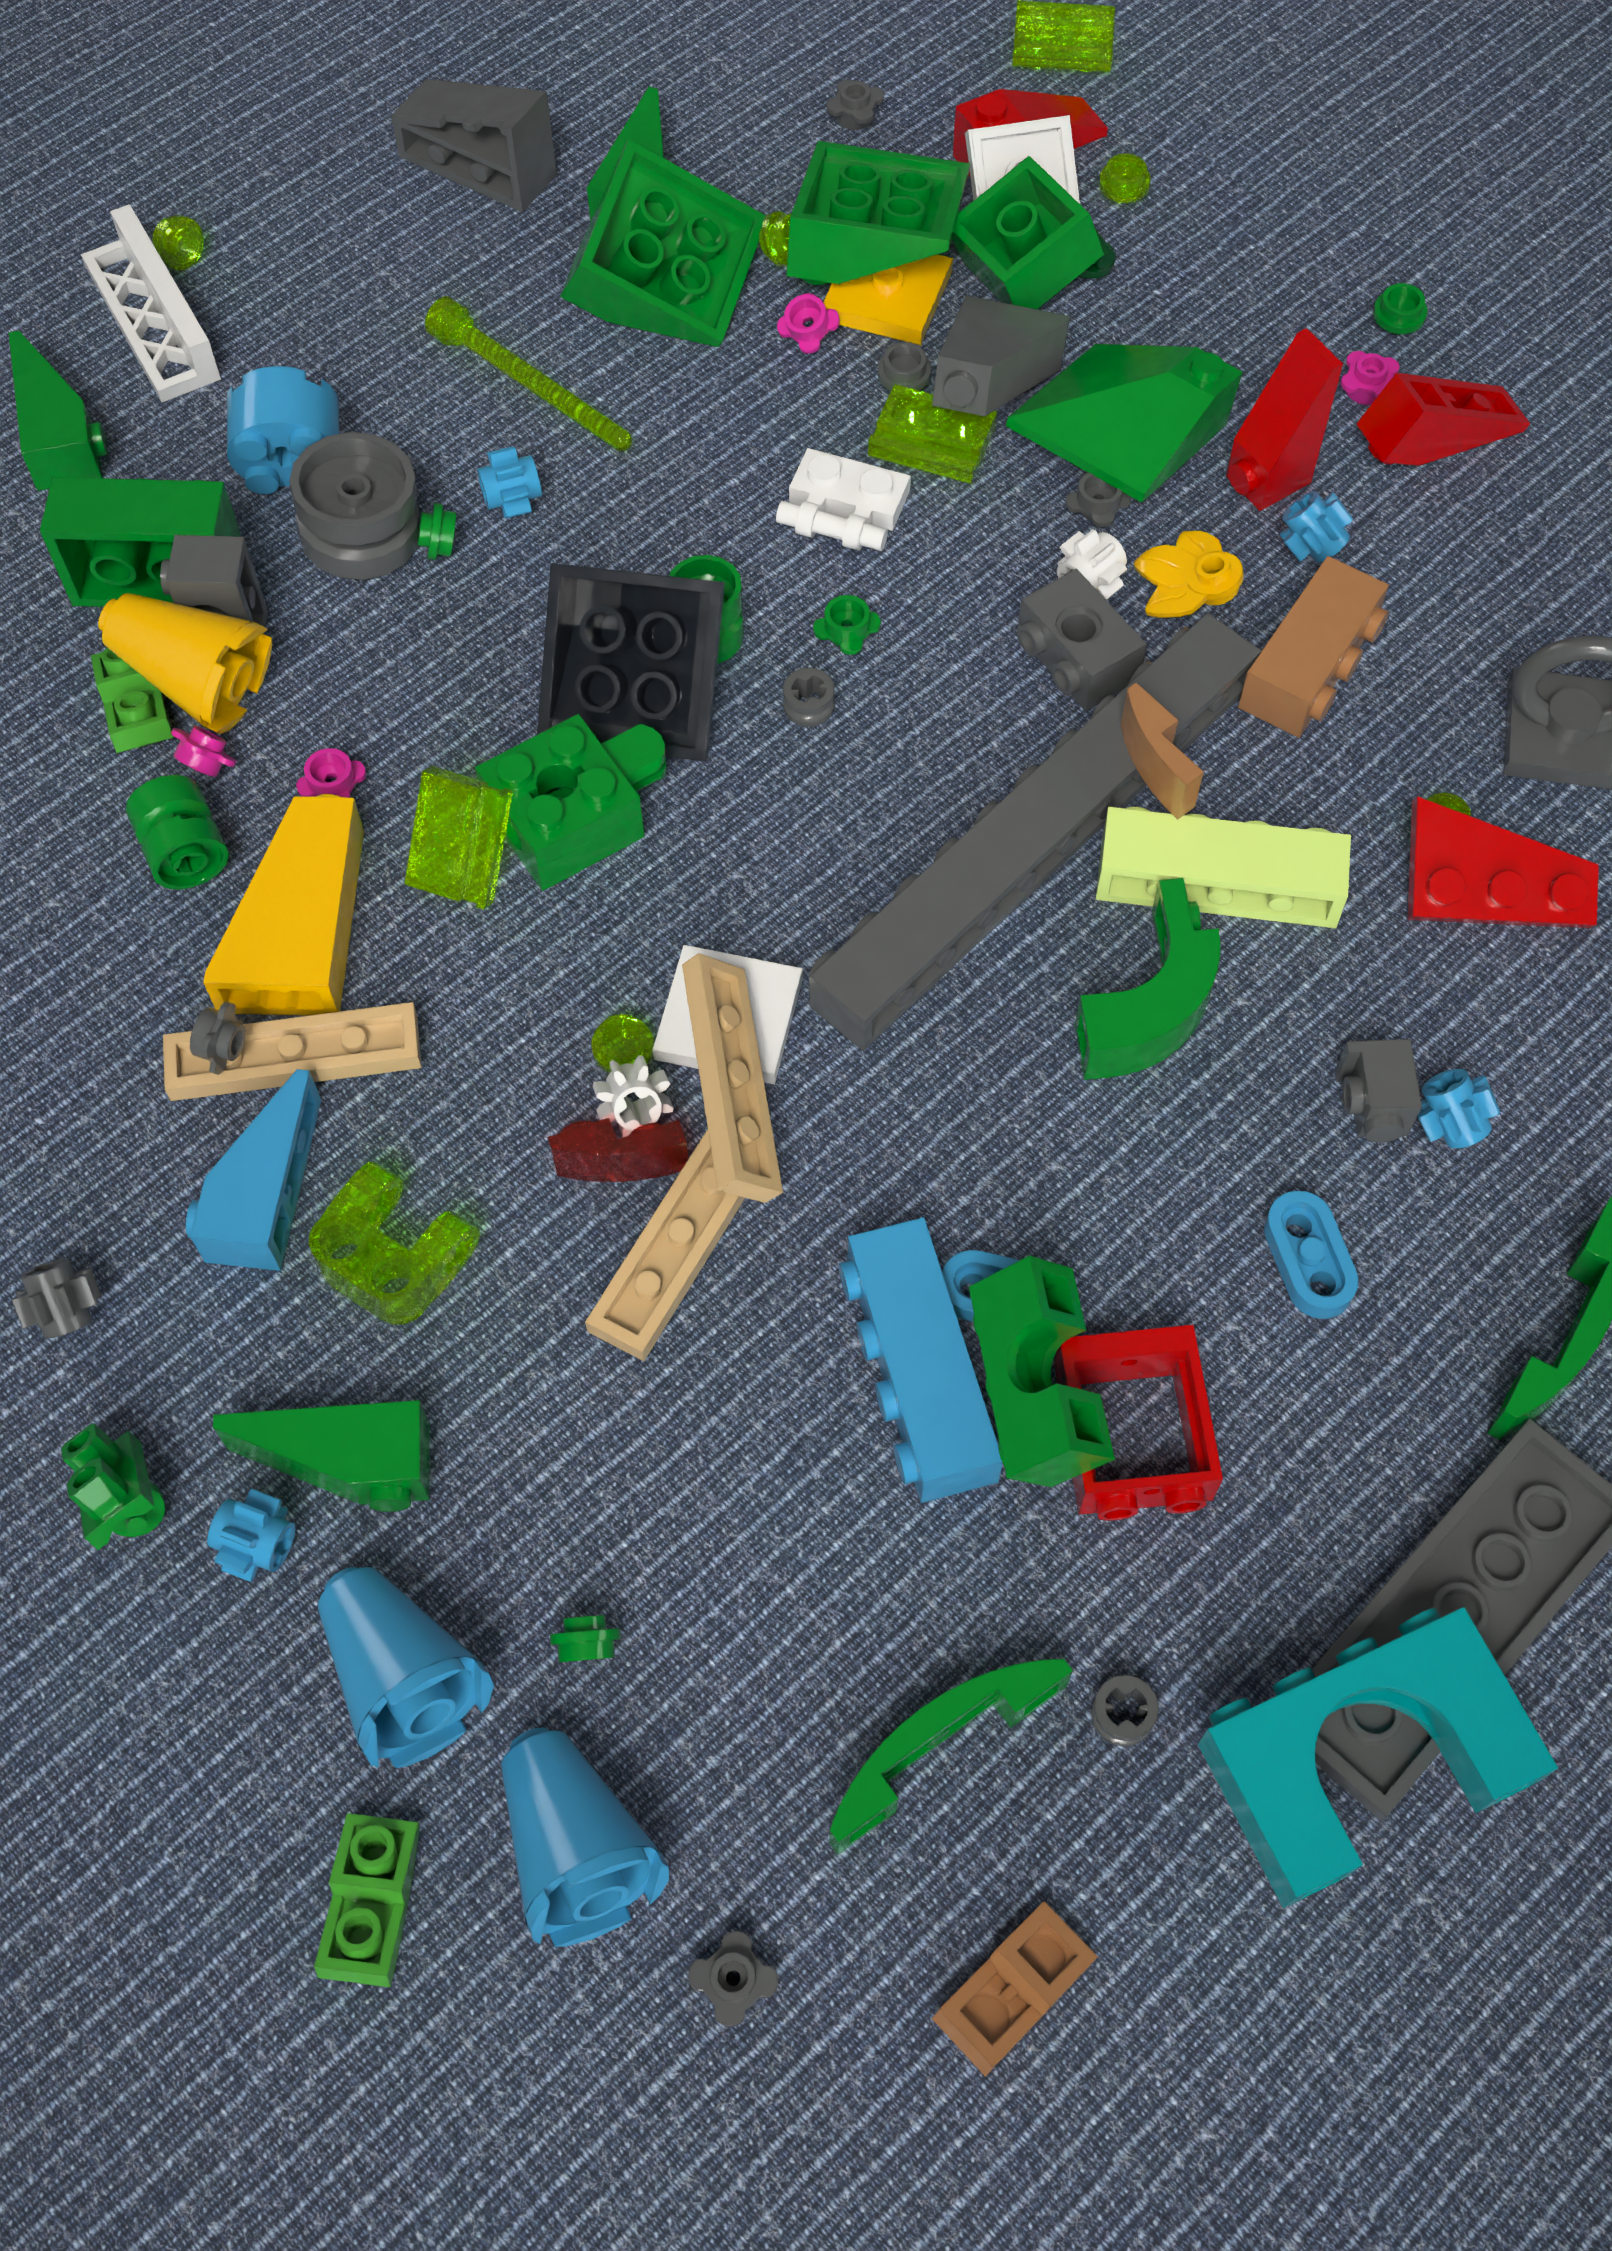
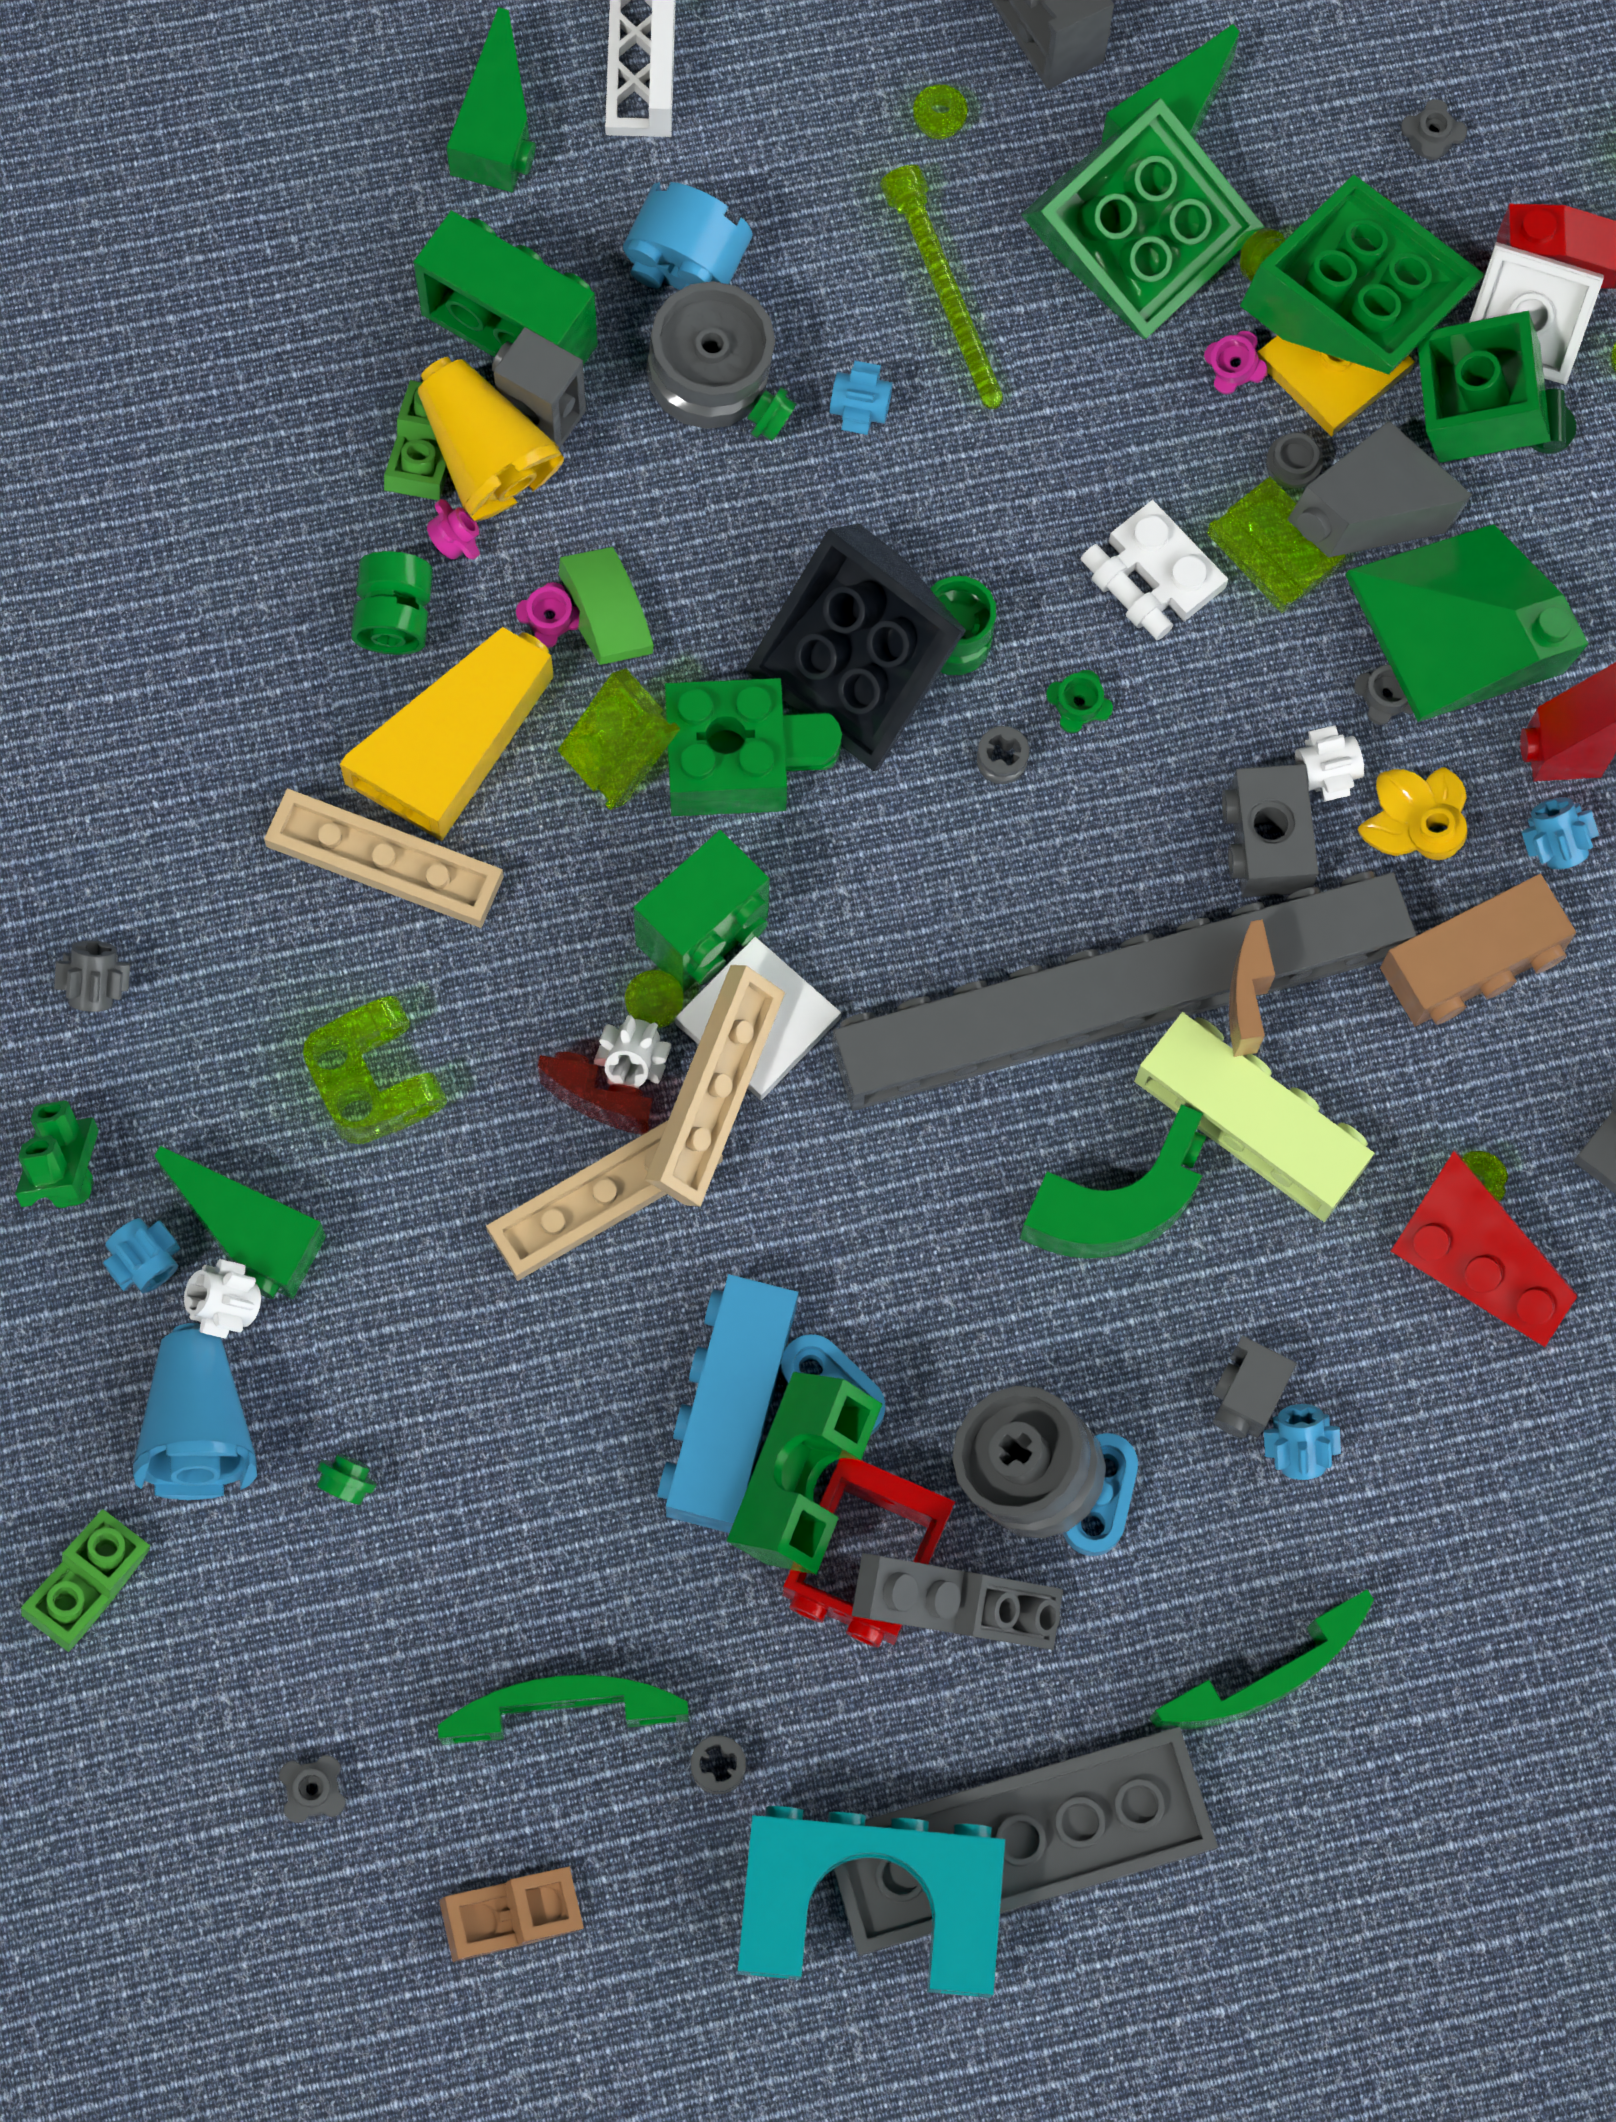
camera: 25 degrees right, 10 degrees up
dark azure slope [186,1069,321,1271] -> none
dark grey plate [190,1002,246,1075] -> none
dark azure cone [501,1728,669,1947] -> none
none -> white gear [184,1259,261,1338]
none -> bright green slope [558,547,654,665]
none -> green brick [633,830,770,993]
none -> dark grey slope [852,1553,1063,1650]
none -> clear neon green plate [913,85,968,140]
none -> dark grey wheel [952,1386,1106,1539]

